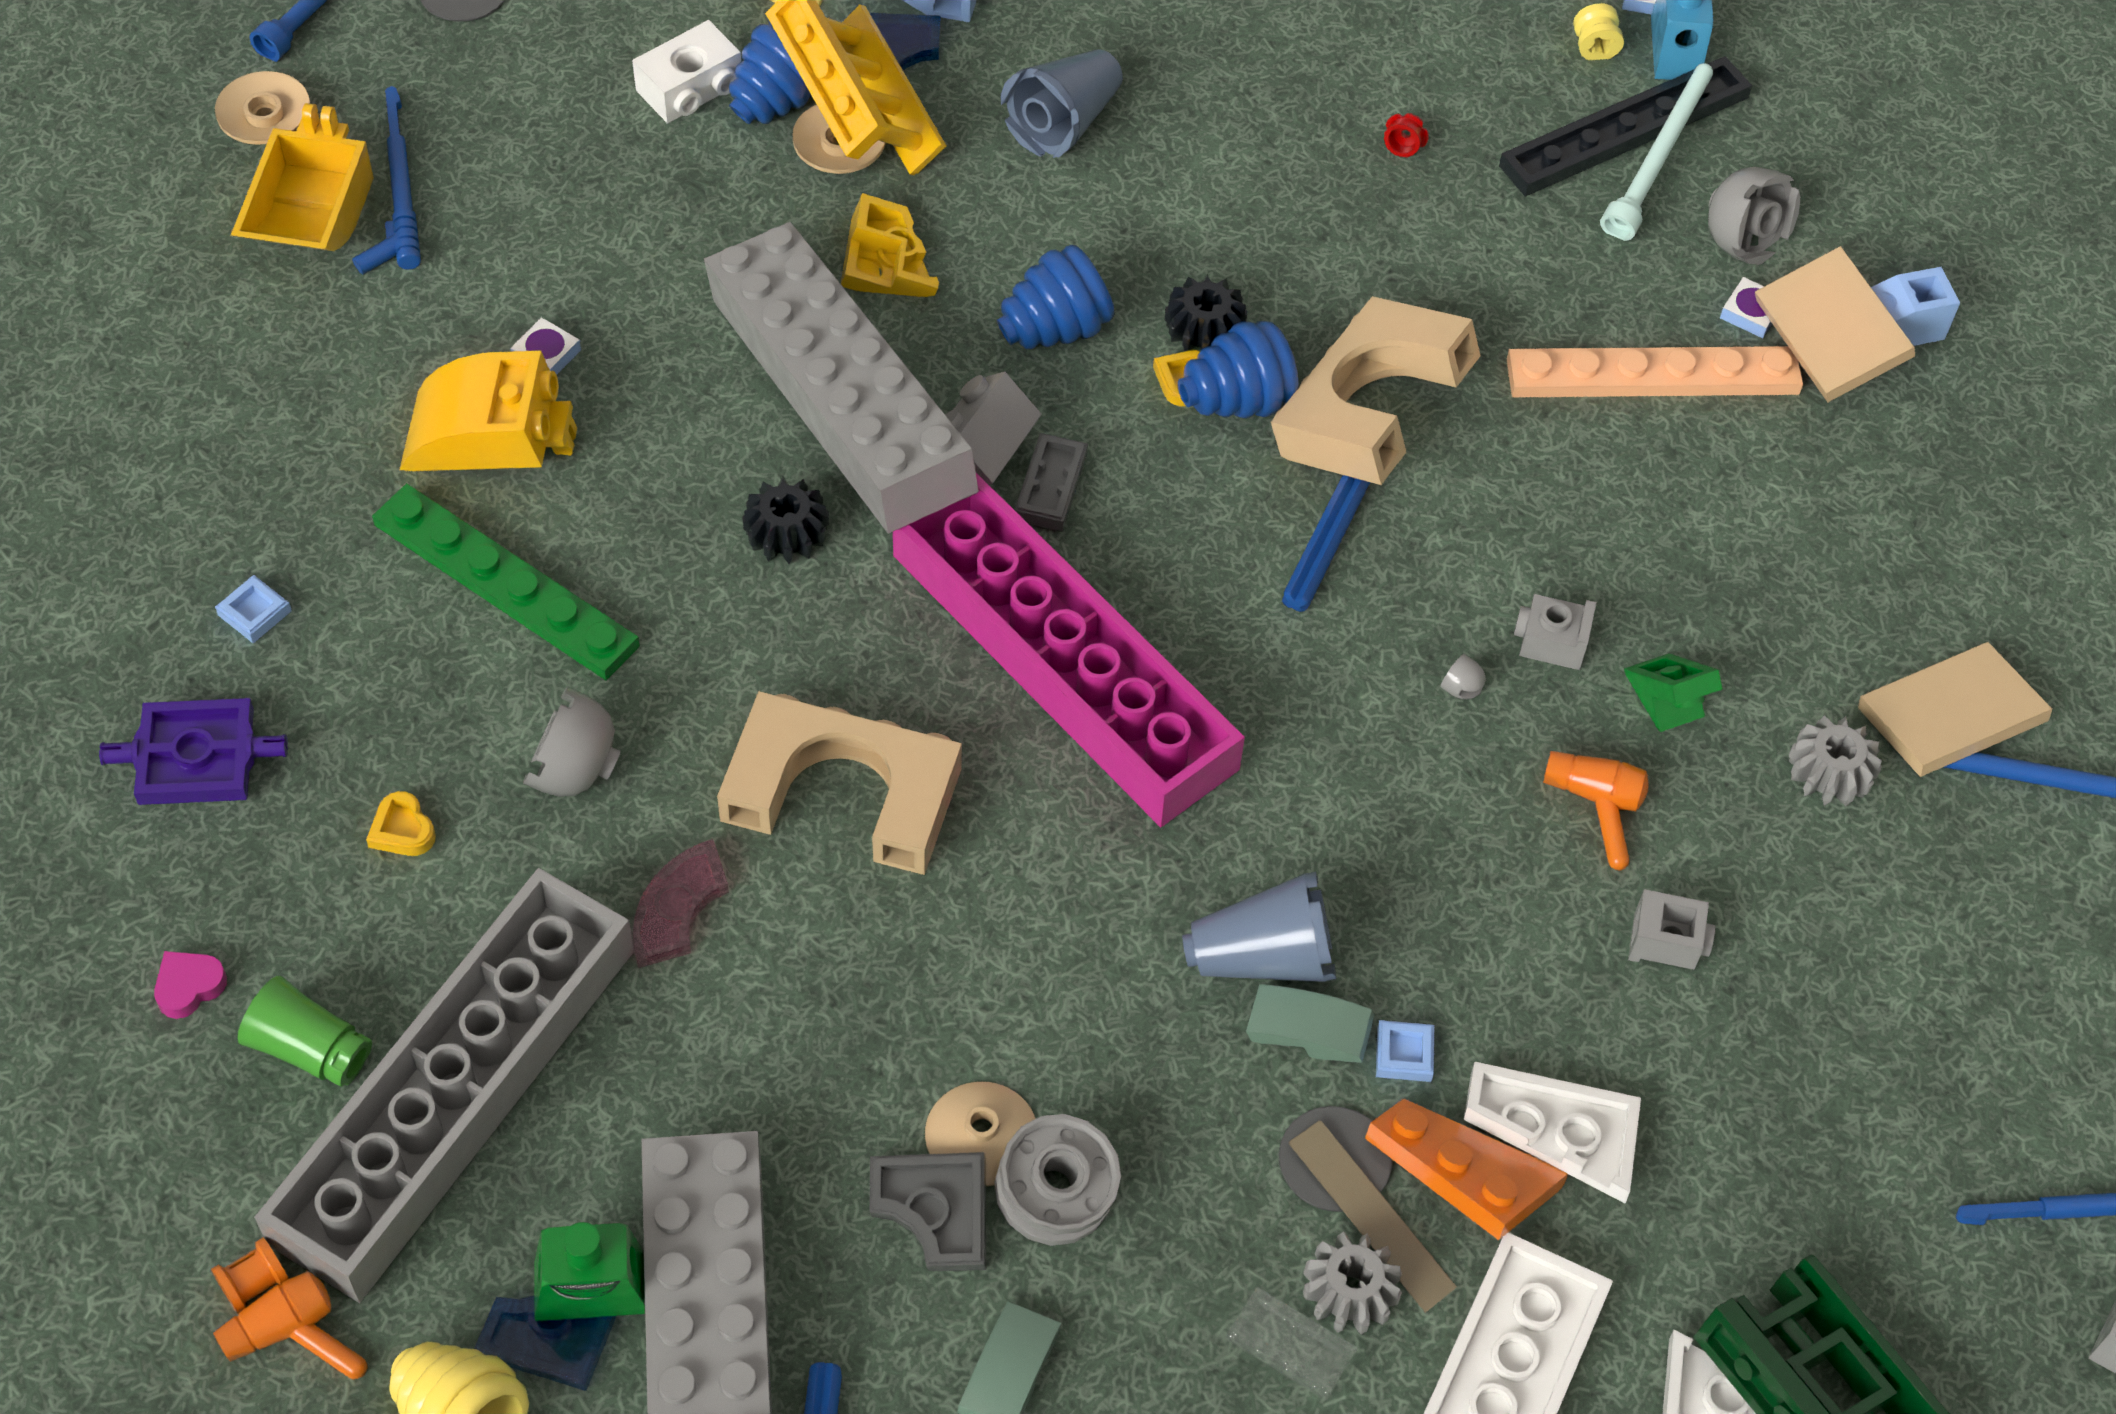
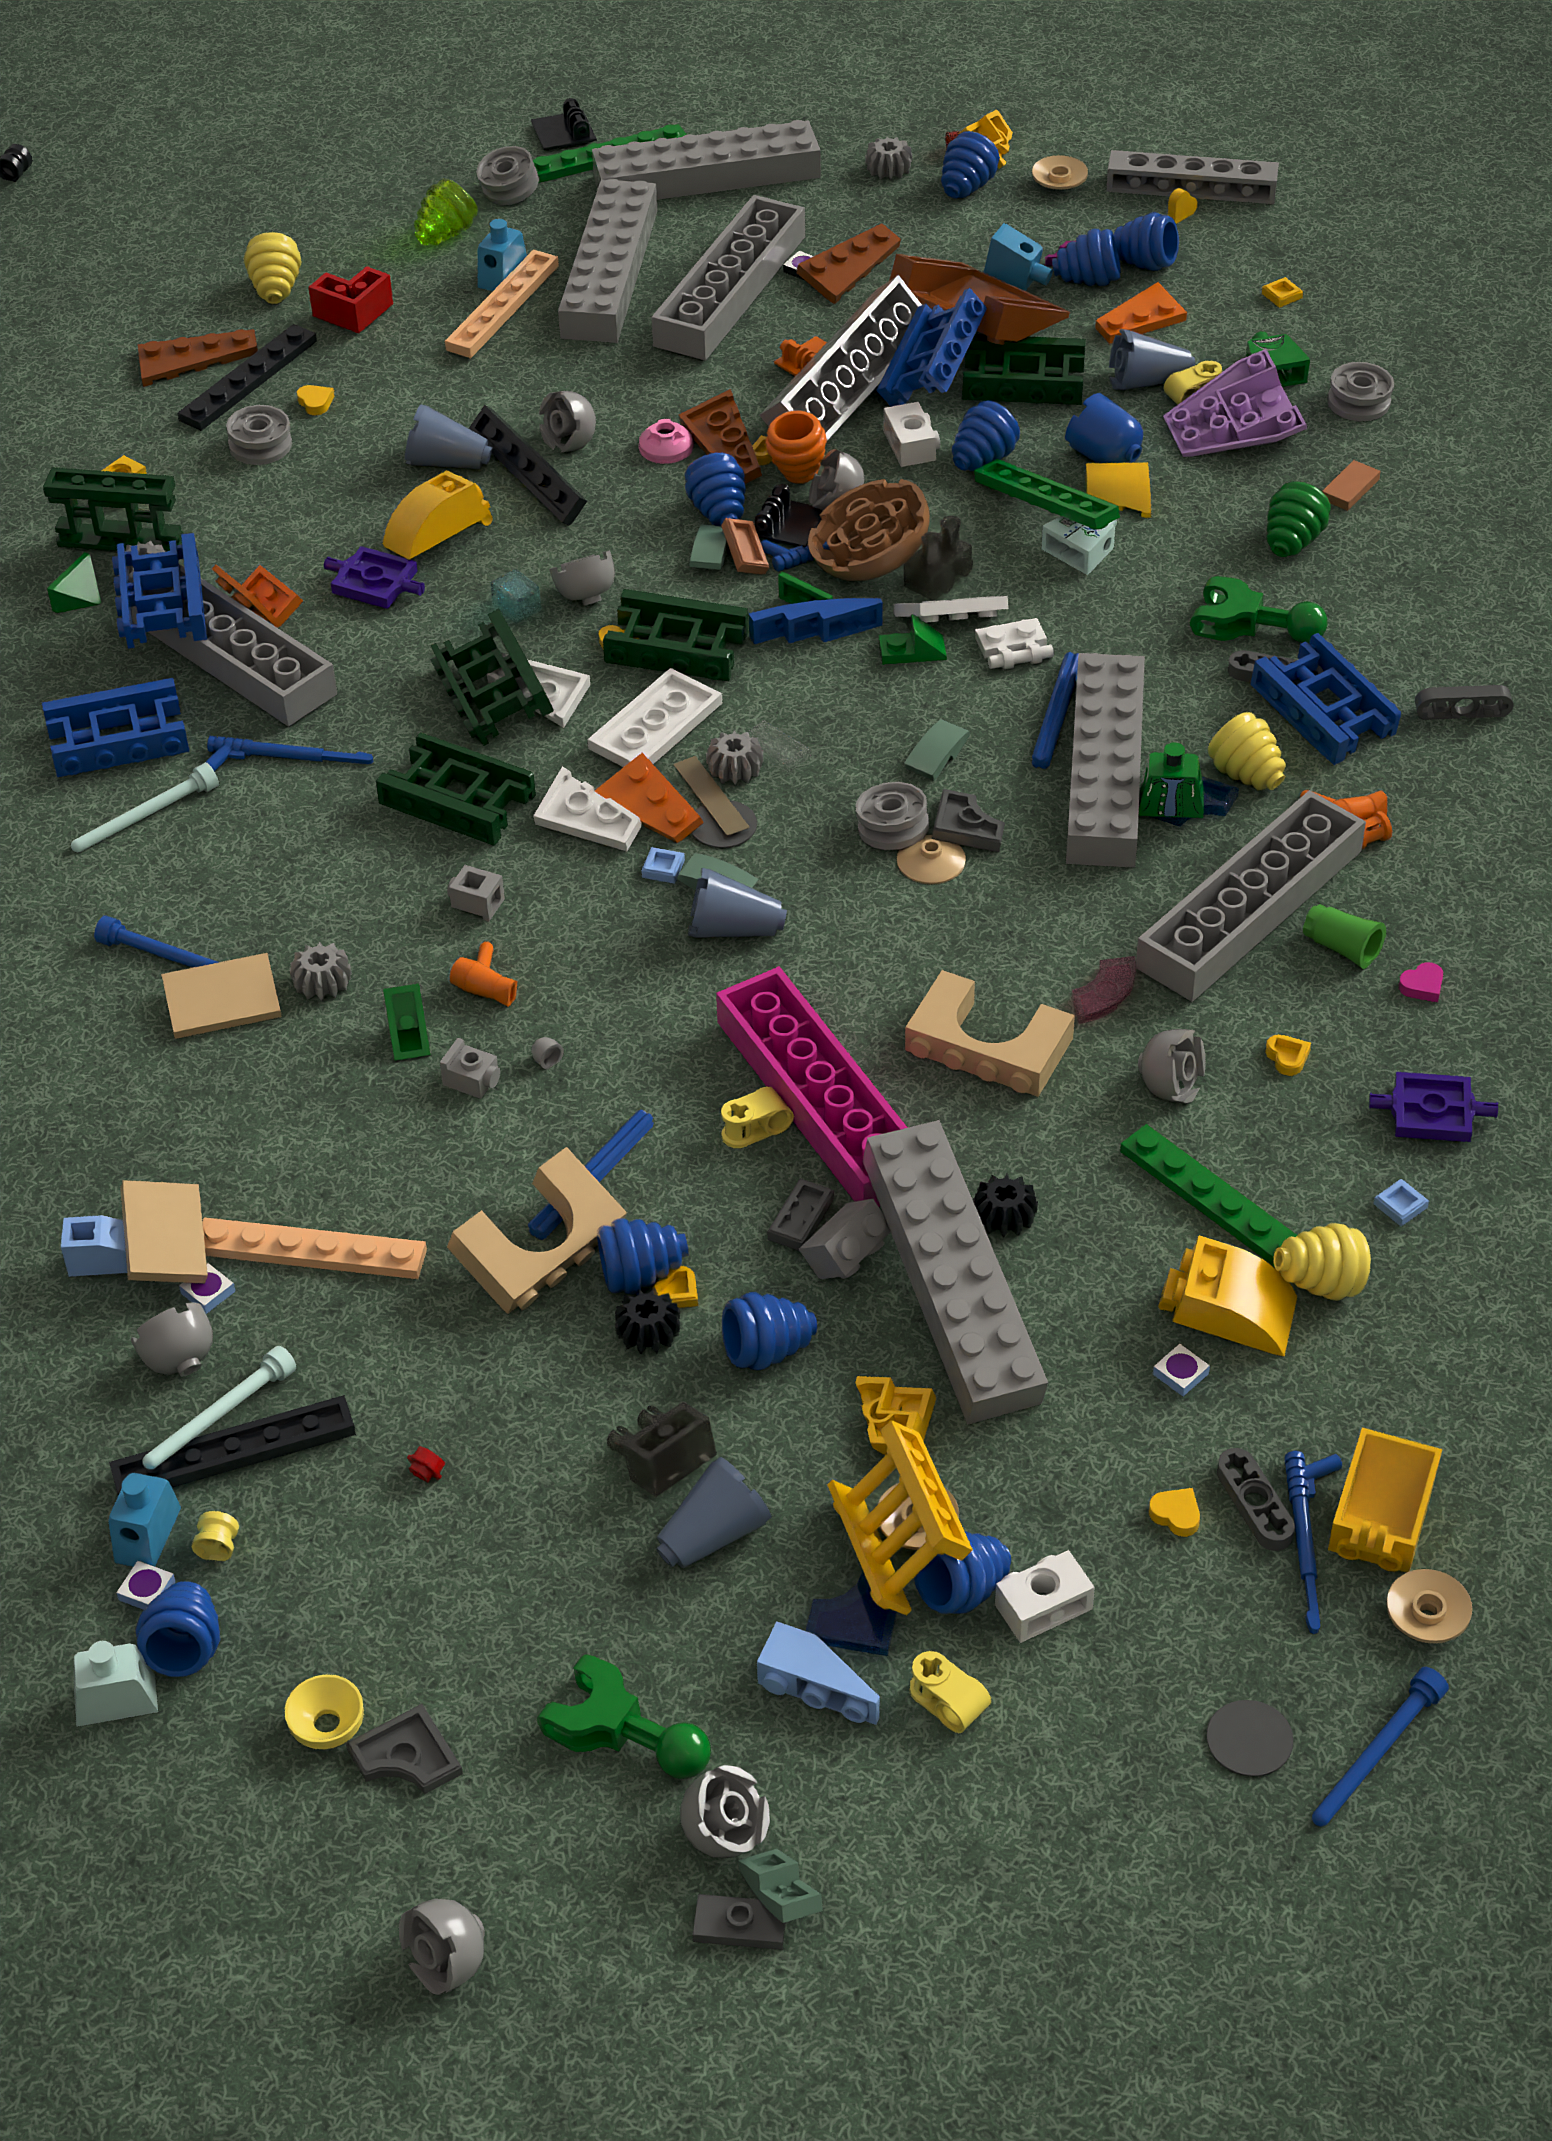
camera: 165 degrees left, 10 degrees down
none -> dark green fence [376,732,536,846]
none -> clear smoke brick [607,1402,717,1497]
none -> light yellow piece [721,1086,794,1148]
none -> yellow tile [1149,1488,1200,1537]
none -> dark grey beam [1217,1448,1295,1551]
none -> light yellow piece [1274,1223,1371,1301]

